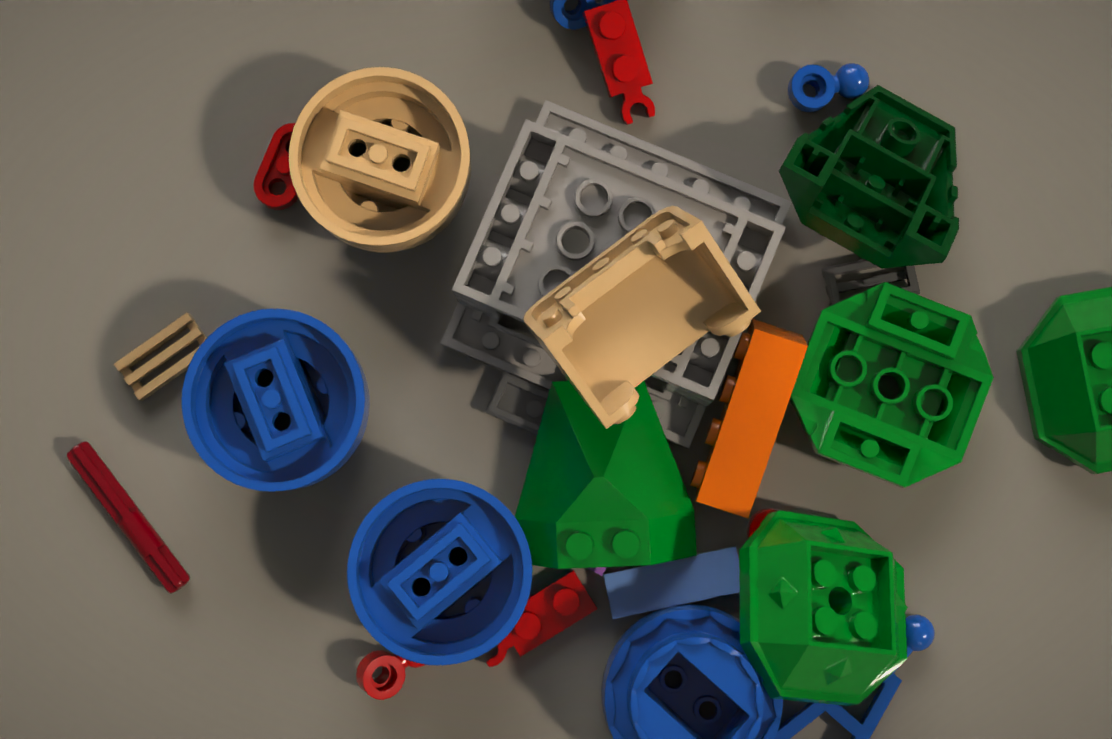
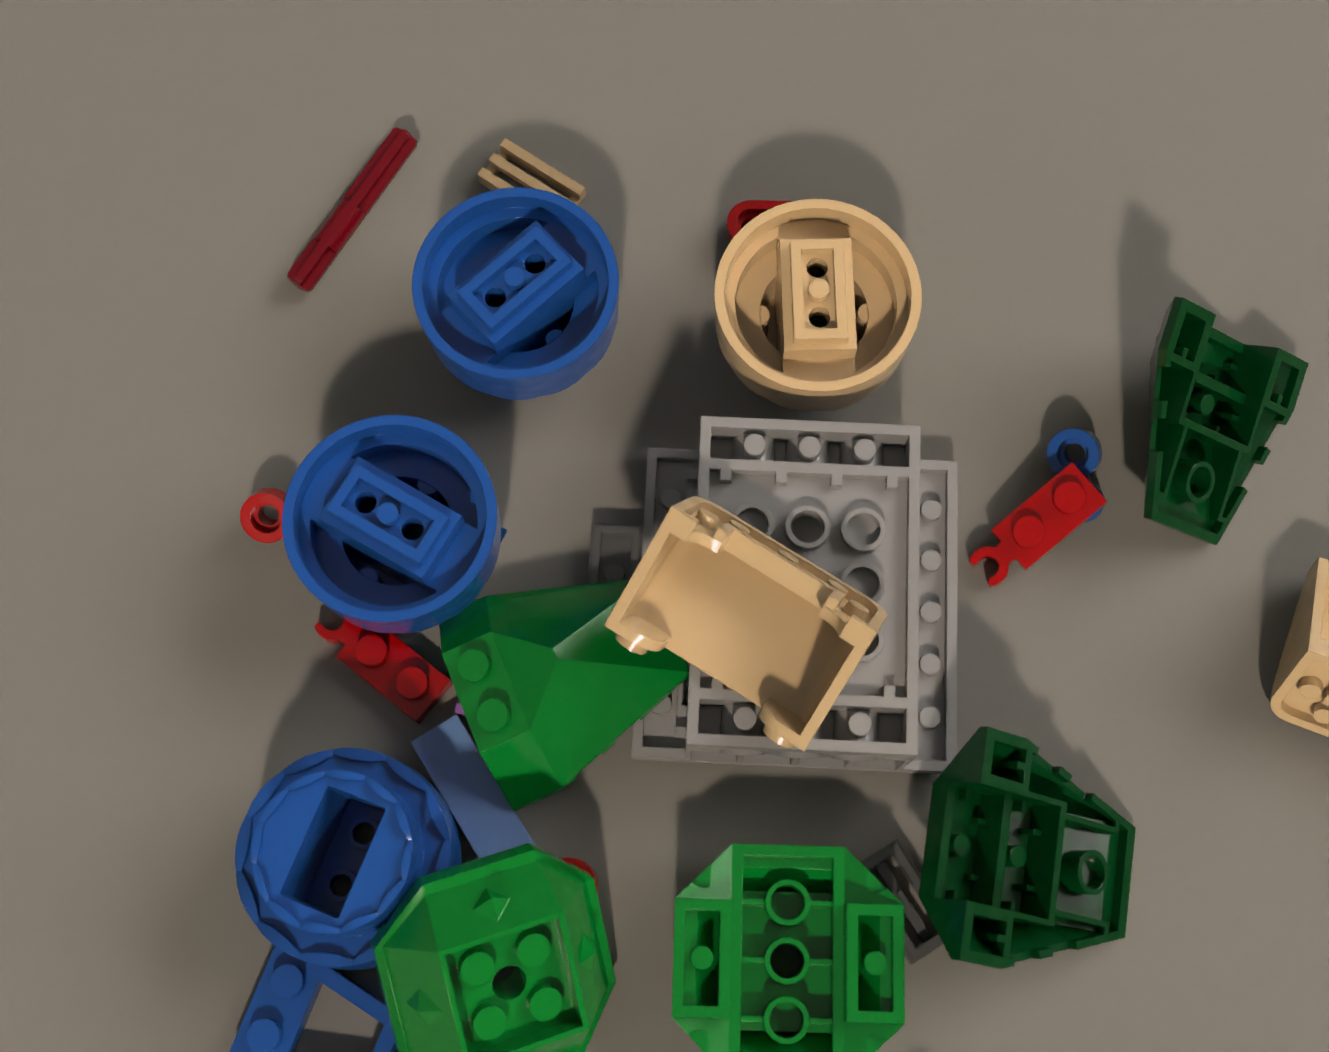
camera: 65 degrees right, 10 degrees down
orange wedge [690,319,808,519] -> none
blue plate [788,63,869,112] -> none

